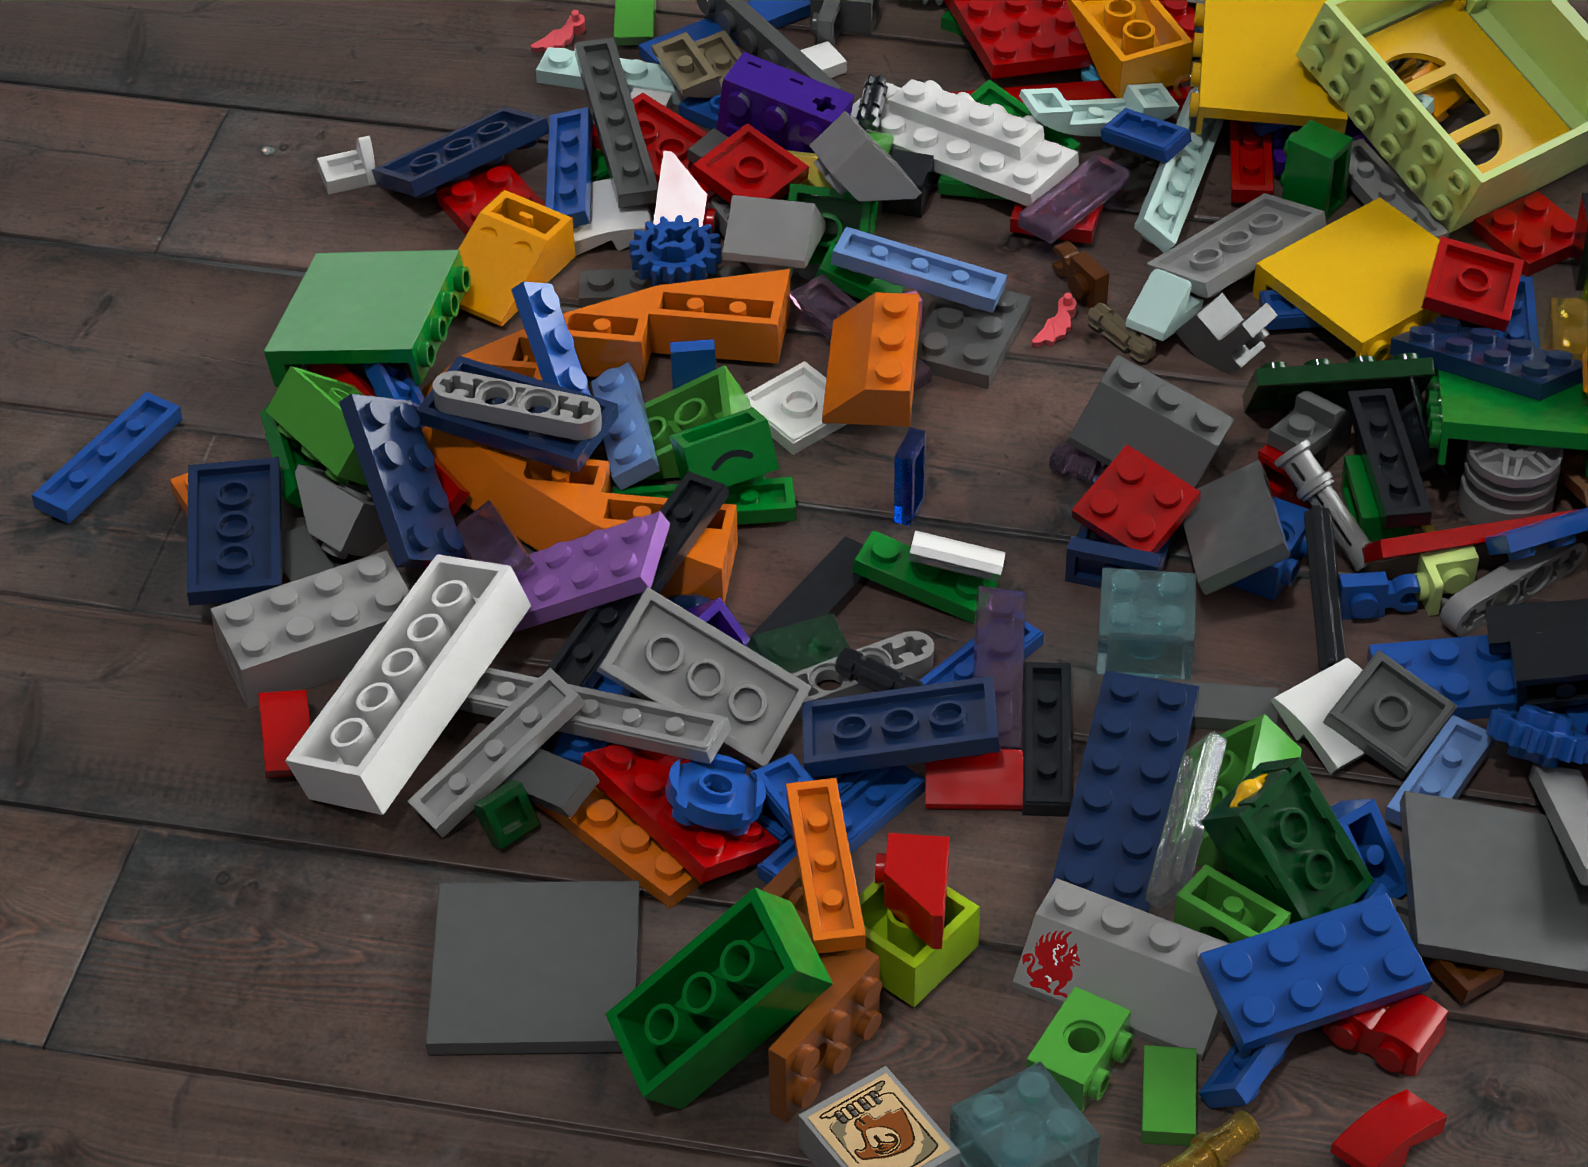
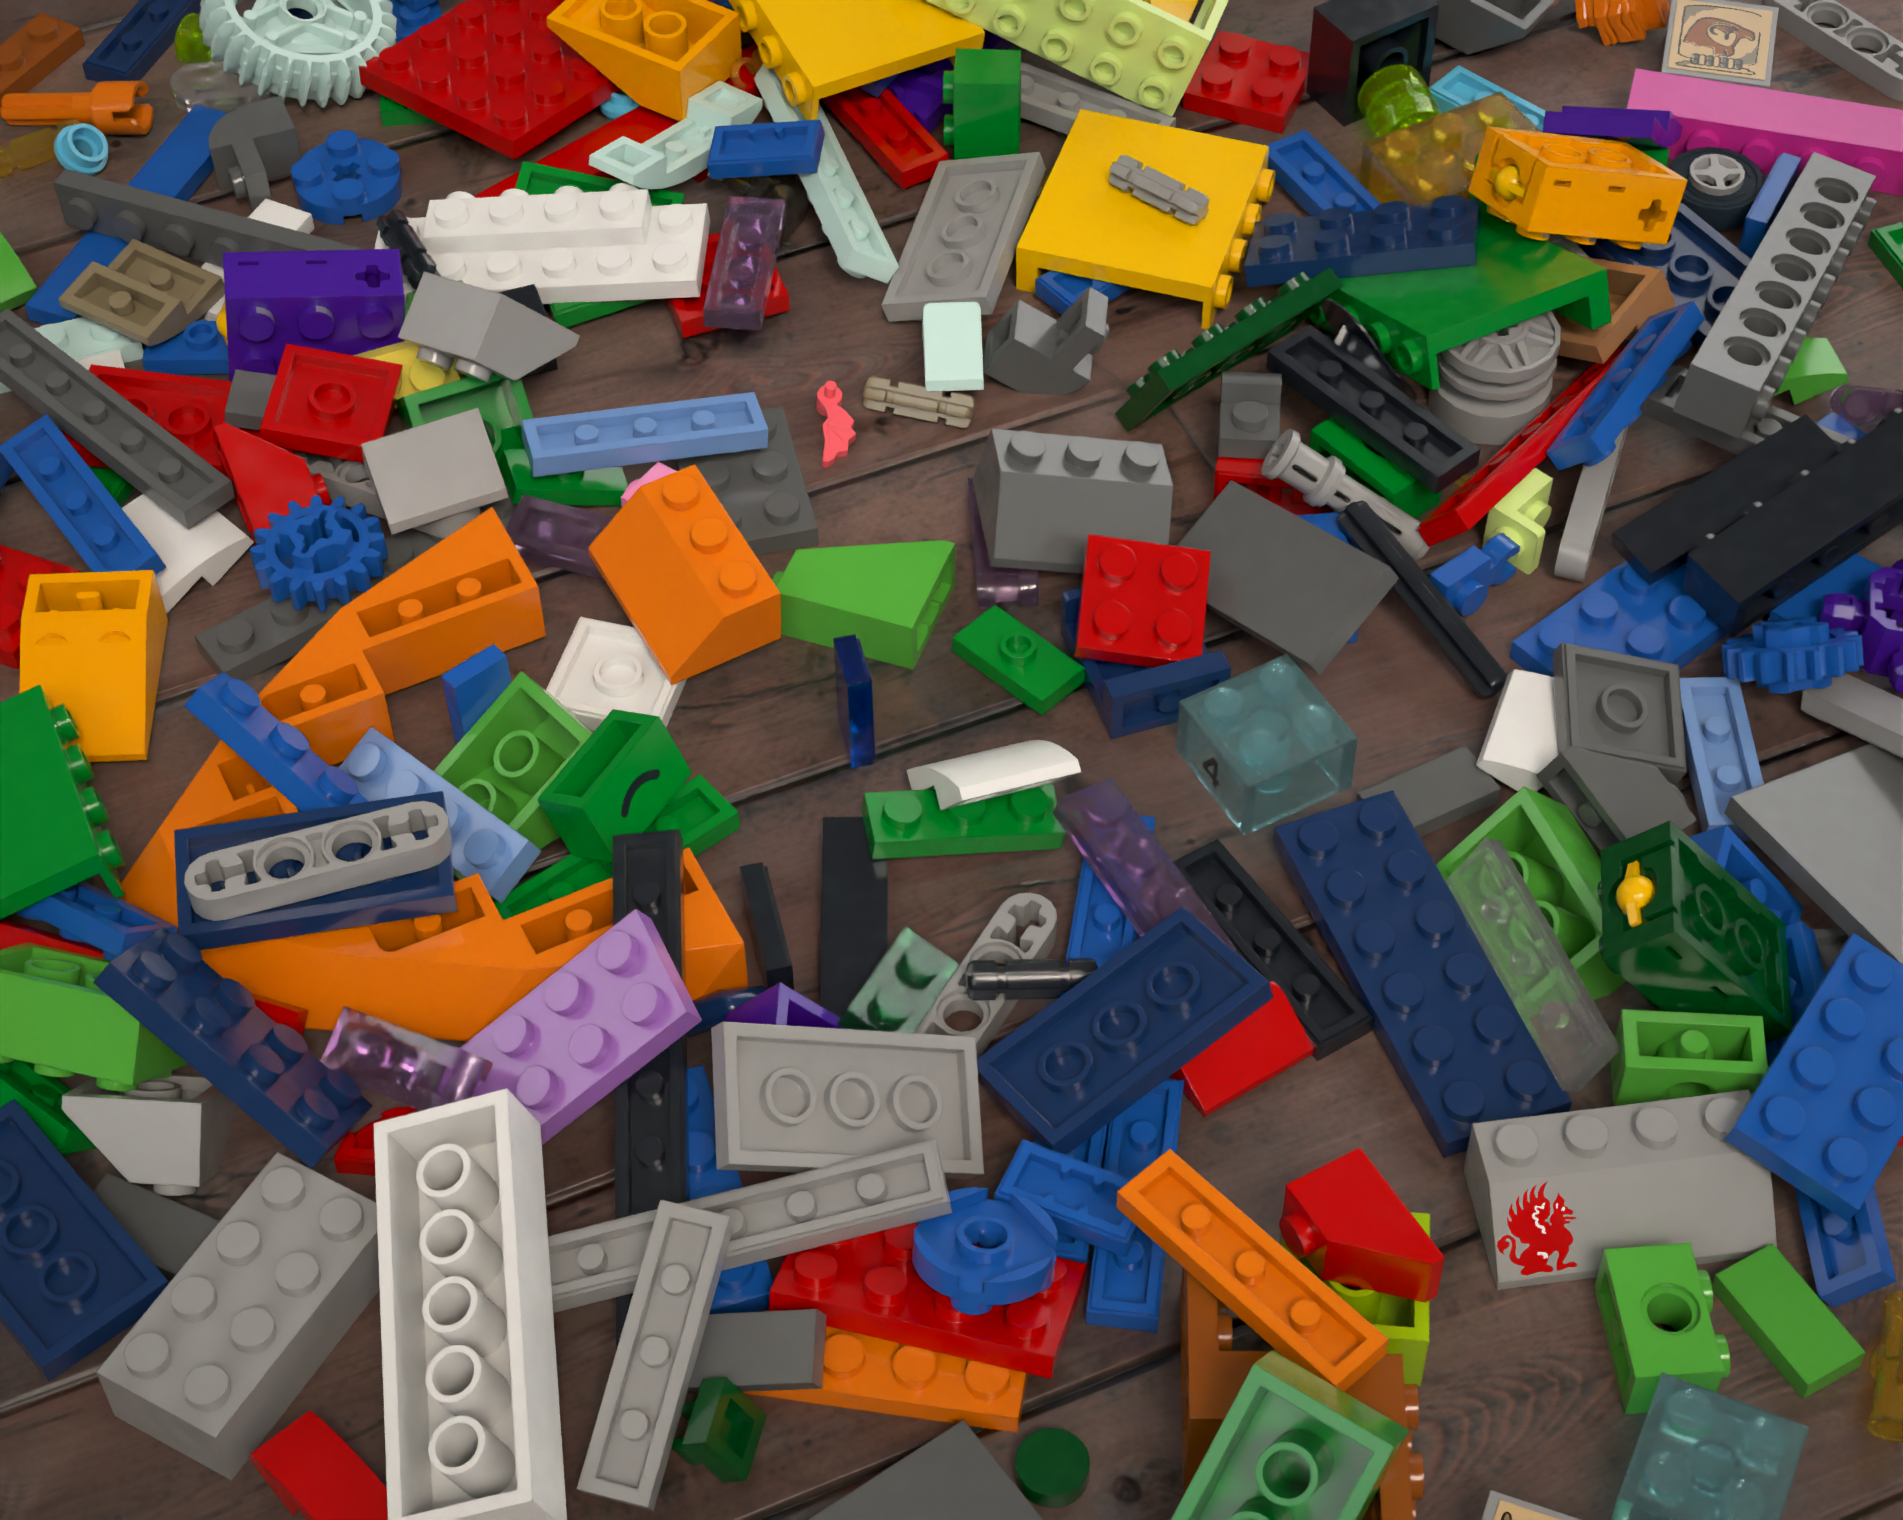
camera: 35 degrees left, 5 degrees up
reddish brown plate [1052,241,1109,309] -> none
red plate [1421,236,1524,332] -> none
none -> blue plate [291,130,403,225]
none -> black tile [740,862,794,990]
none -> bright green slope [772,540,956,670]
none -> green plate [952,605,1085,716]
none -> dark green tile [1015,1428,1090,1508]
none -> light grey axle [1109,155,1209,225]
none -> dark grey slope [1536,746,1697,859]

